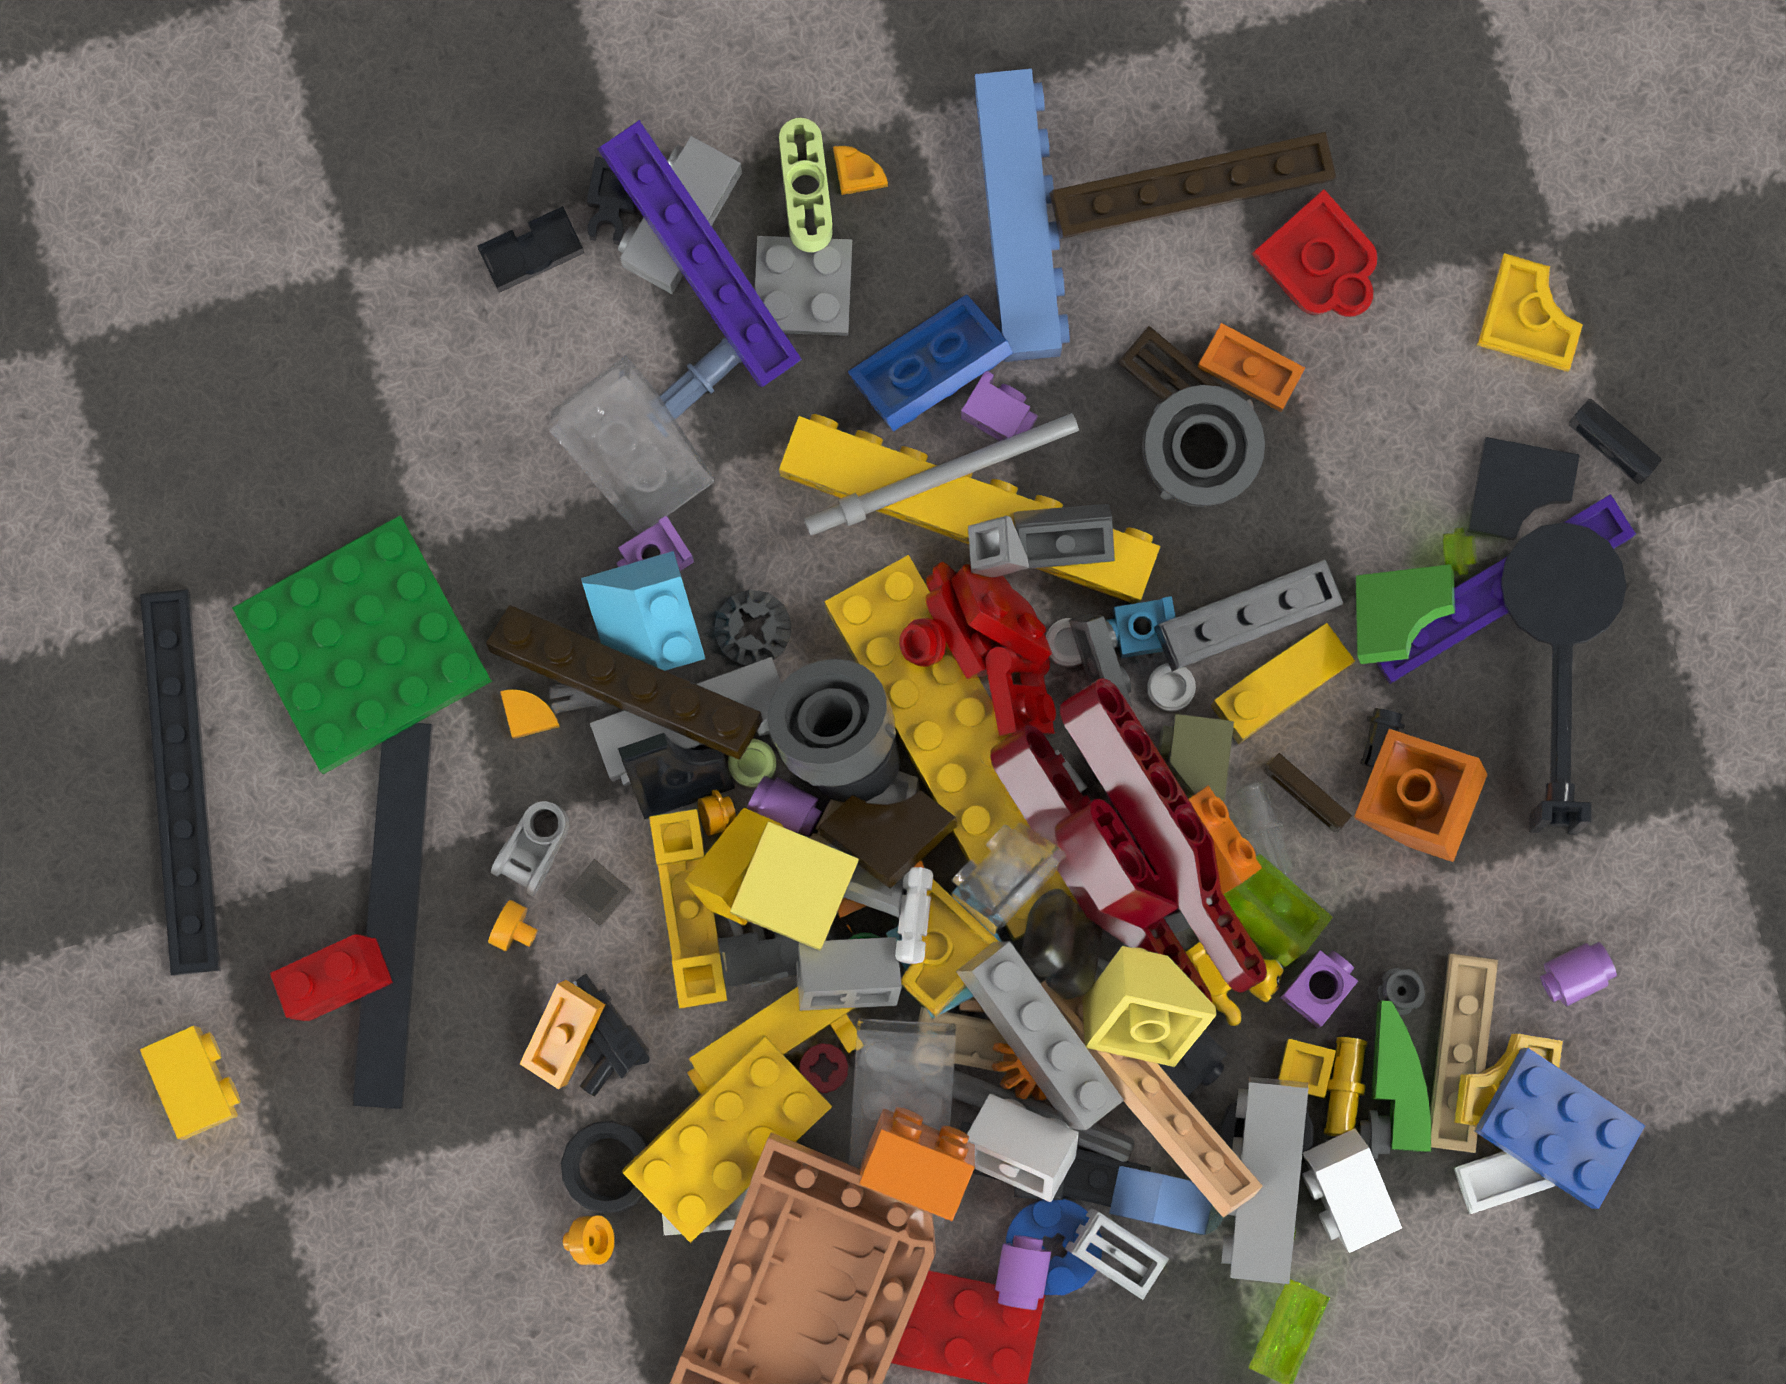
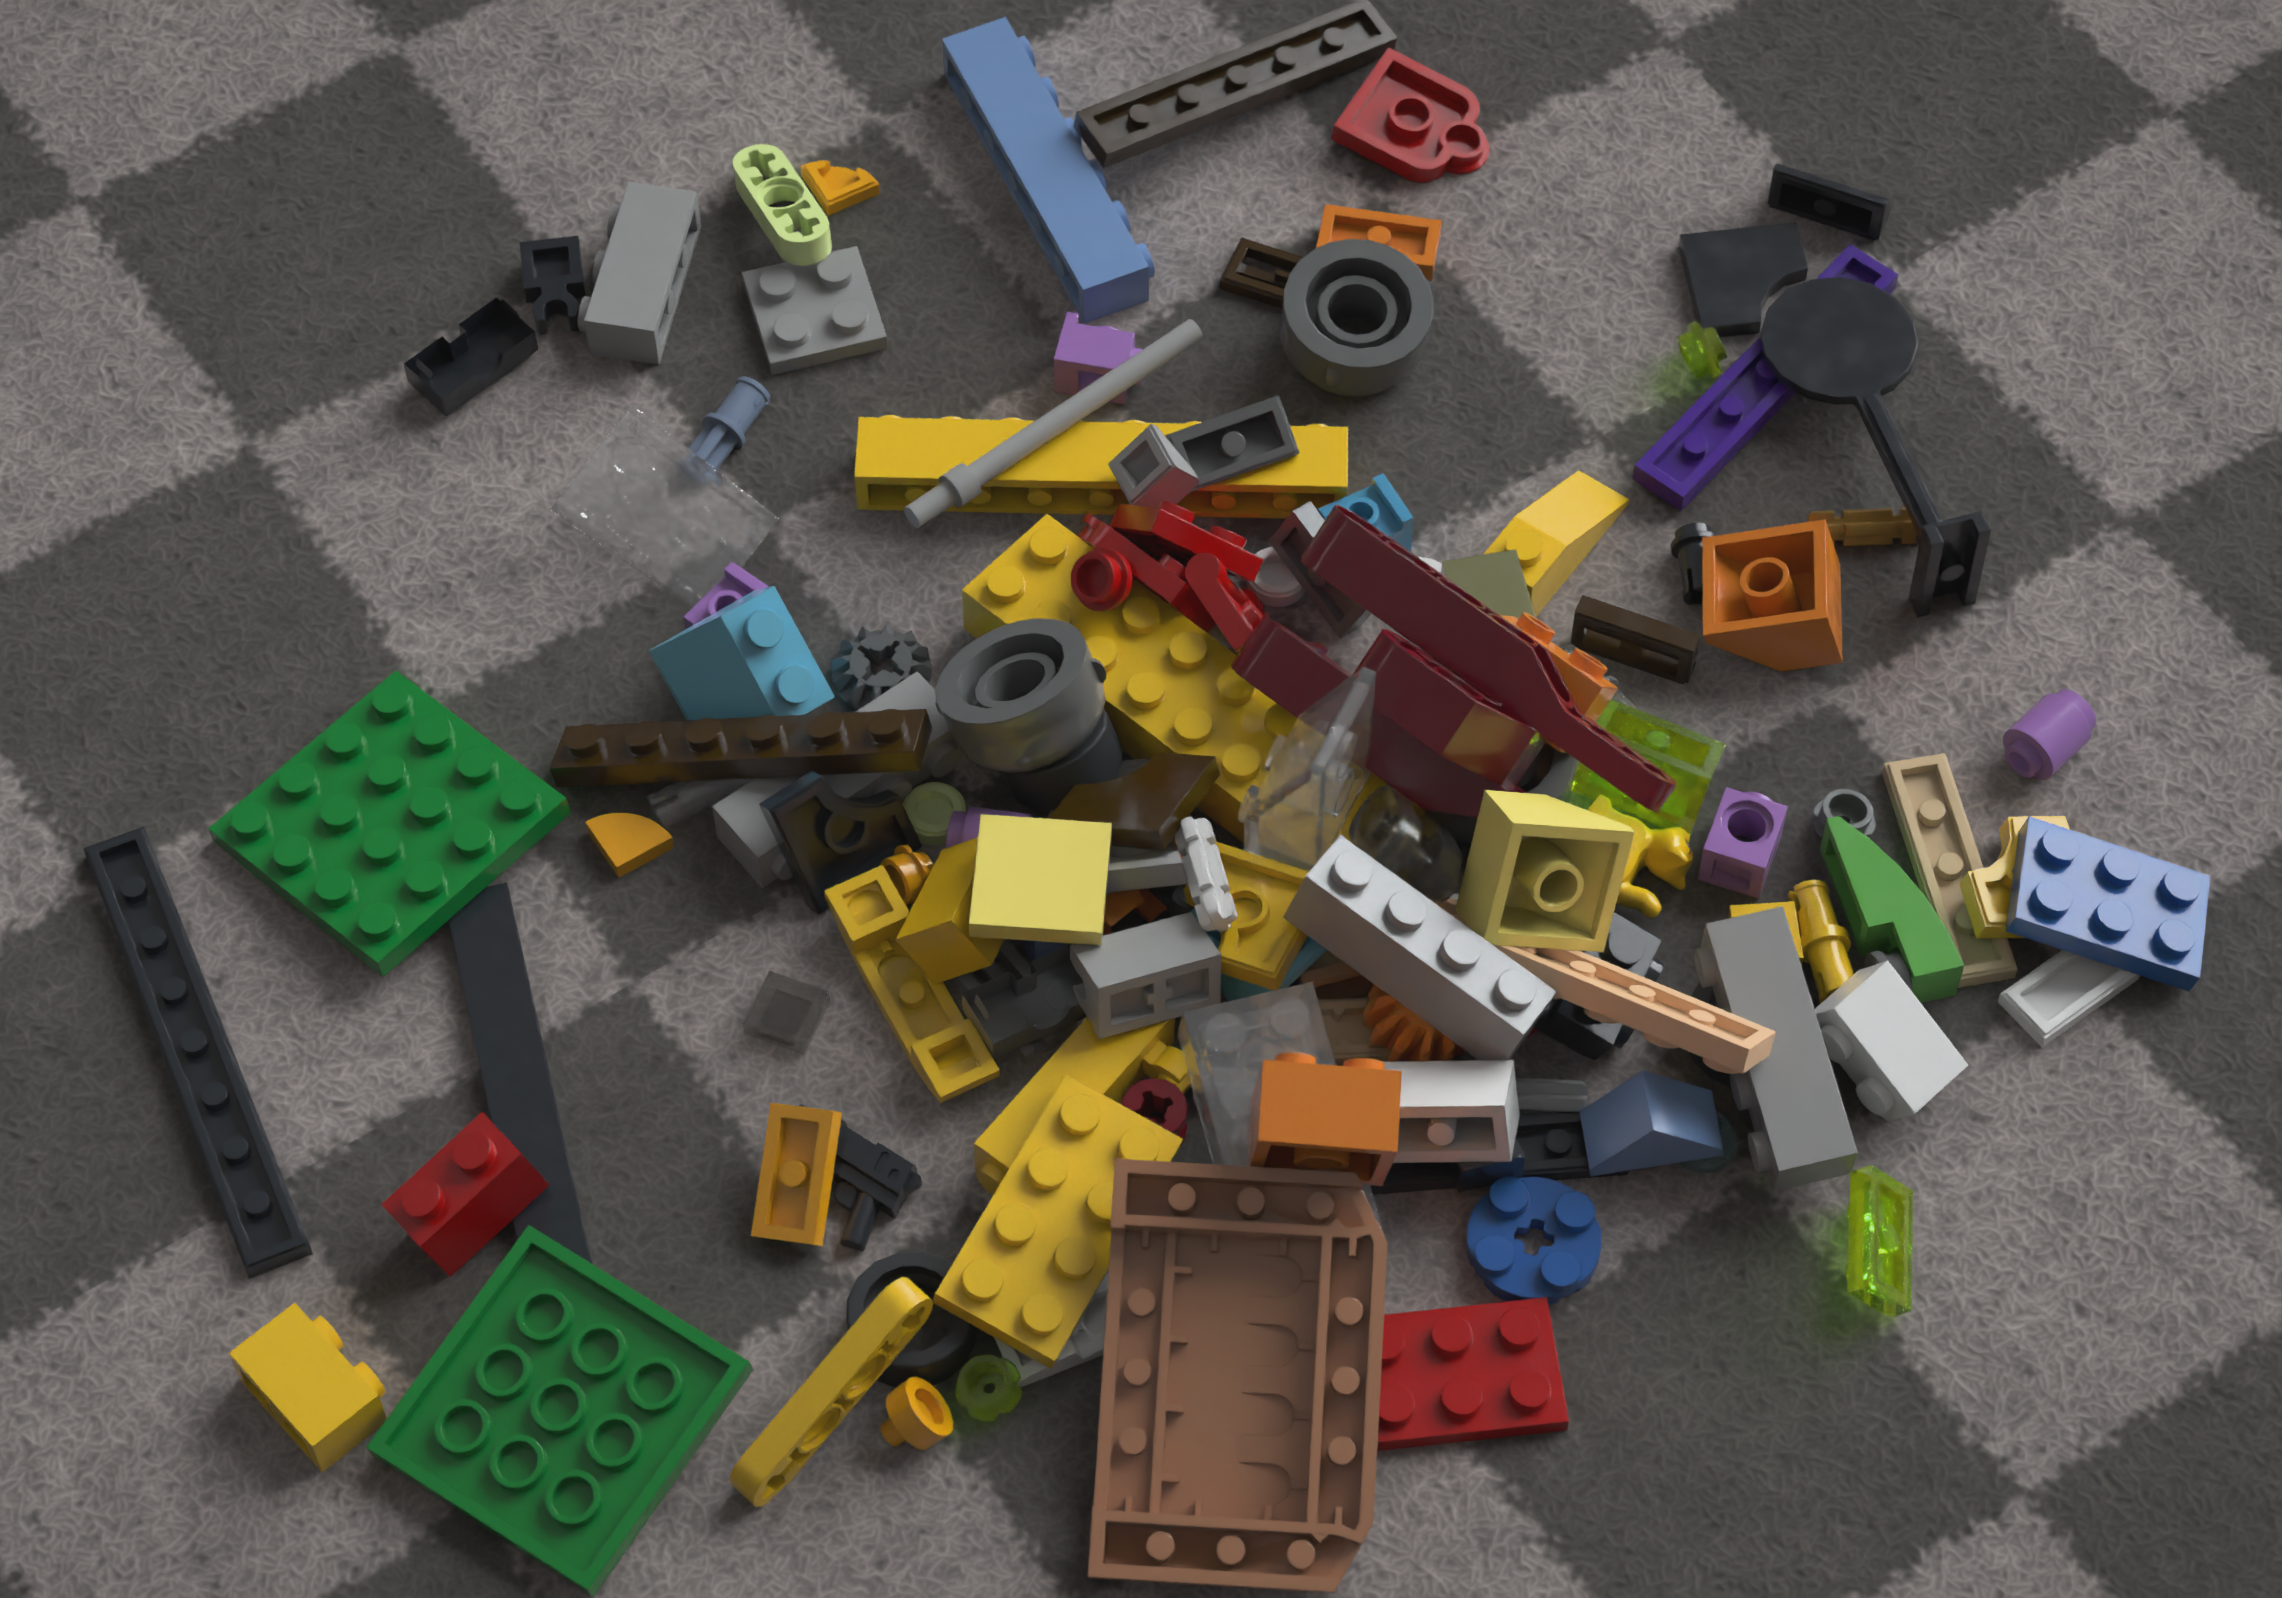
camera: 20 degrees left, 25 degrees down
light orange tile [488,900,538,951] -> none
light grey piece [491,801,570,897] -> none
dark purple plate [597,120,802,387] -> none
blue plate [848,294,1013,432] -> none
medium lavender brick [995,1235,1051,1310] -> none
tile [1065,1208,1169,1300] -> none
tile [1154,560,1343,672] -> none
bright green tile [1356,564,1455,664] -> none
yellow tile [1477,253,1583,372] -> none
none -> green plate [366,1225,753,1598]
none -> yellow beam [729,1277,933,1507]
none -> clear neon green plate [955,1355,1022,1421]
none -> pearl gold axle [1807,507,1917,546]

